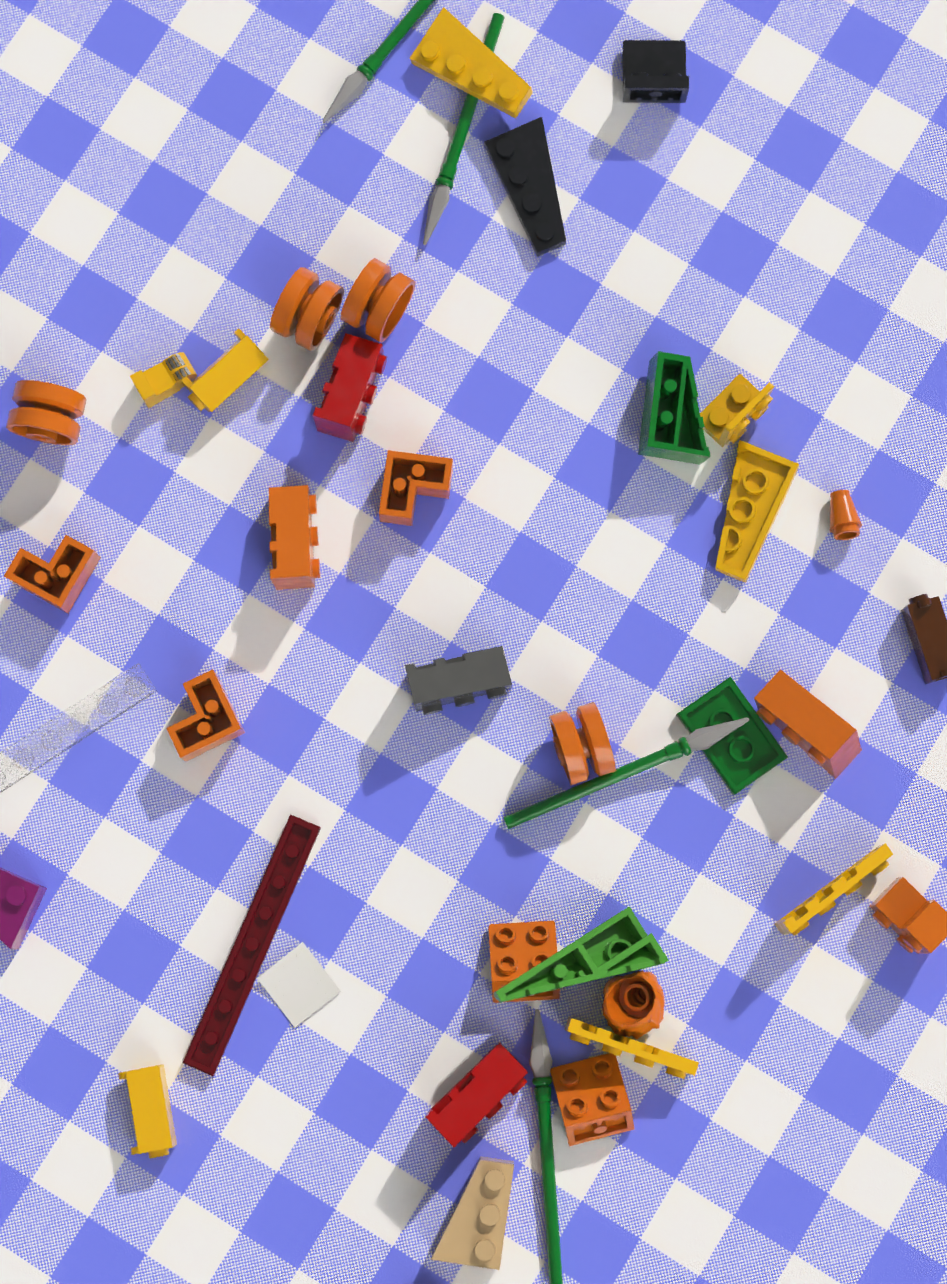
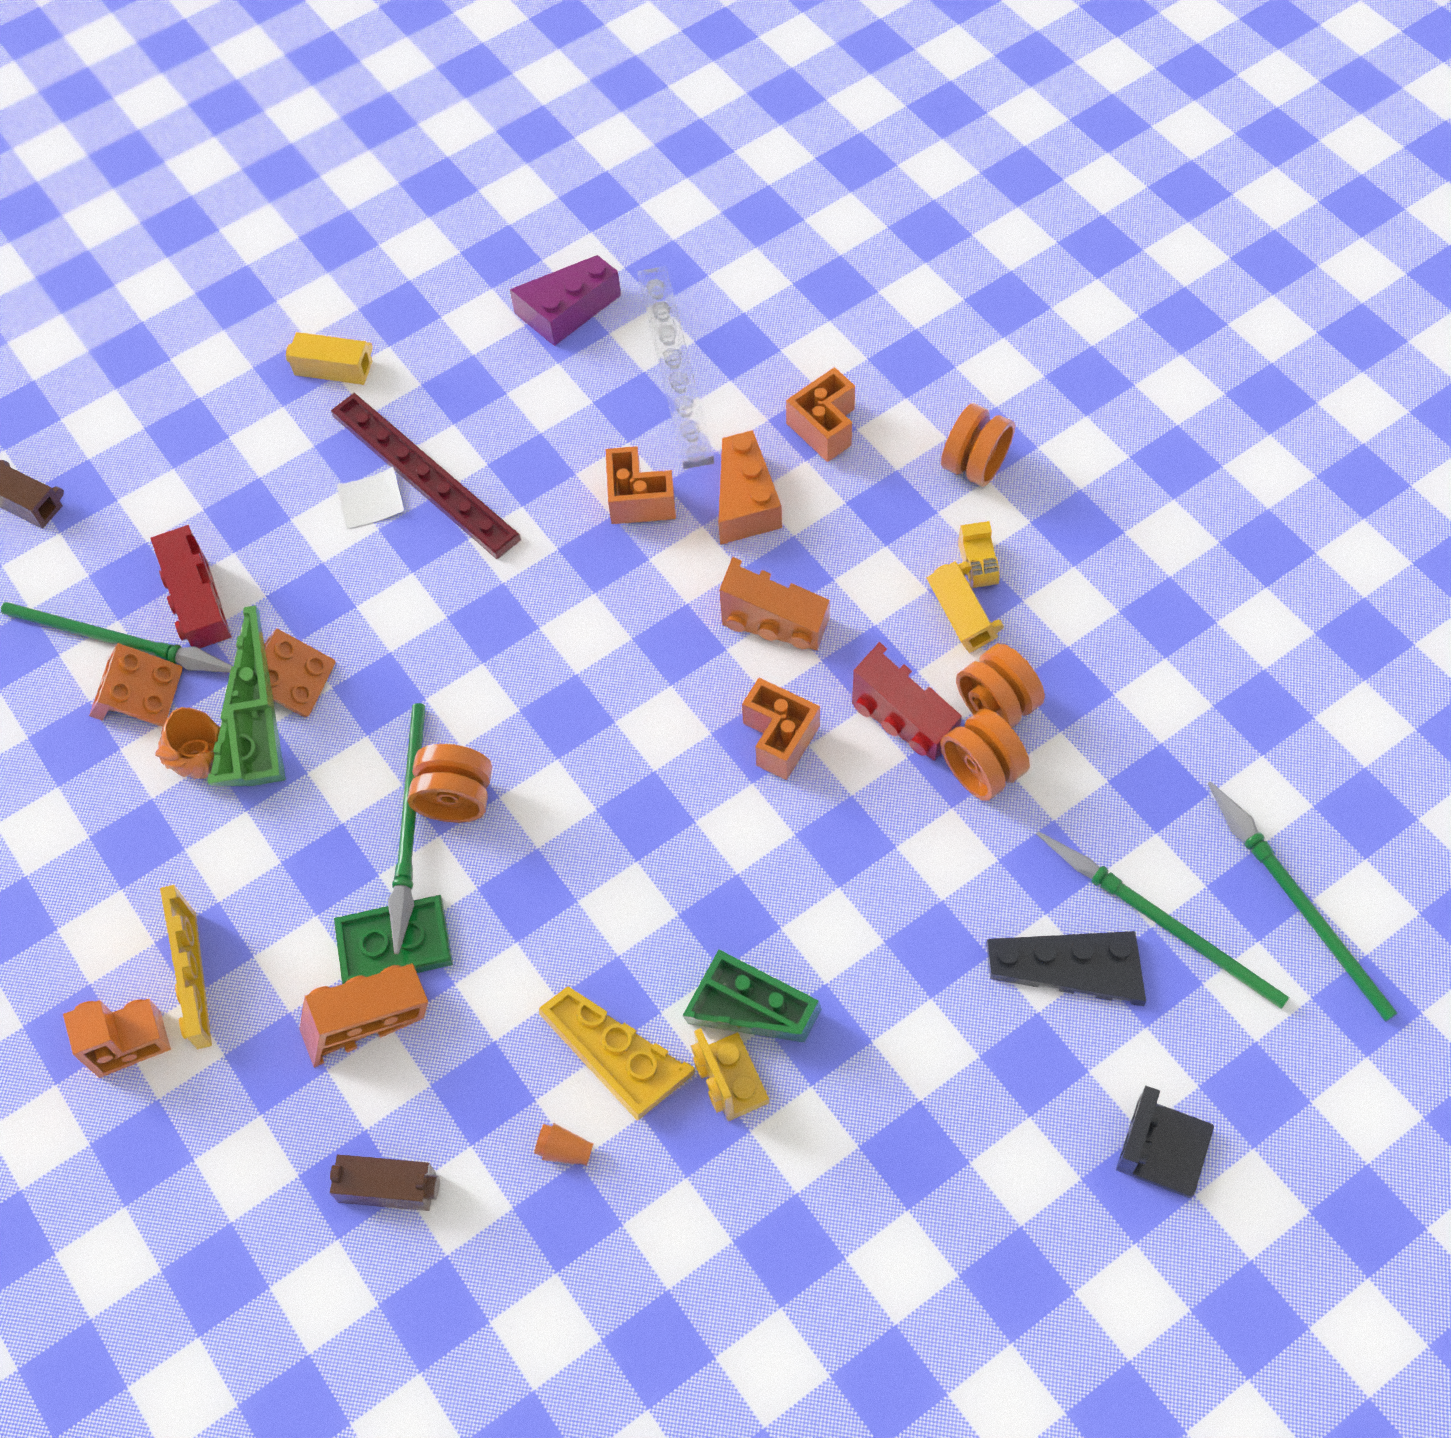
camera: 115 degrees right, 20 degrees down
dark grey wedge [405,646,512,715] -> none
yellow wing [410,7,533,118] -> none
tan wedge [431,1156,514,1270] -> none
yellow wing [564,1017,699,1079] -> none
none -> orange wedge [718,430,782,545]

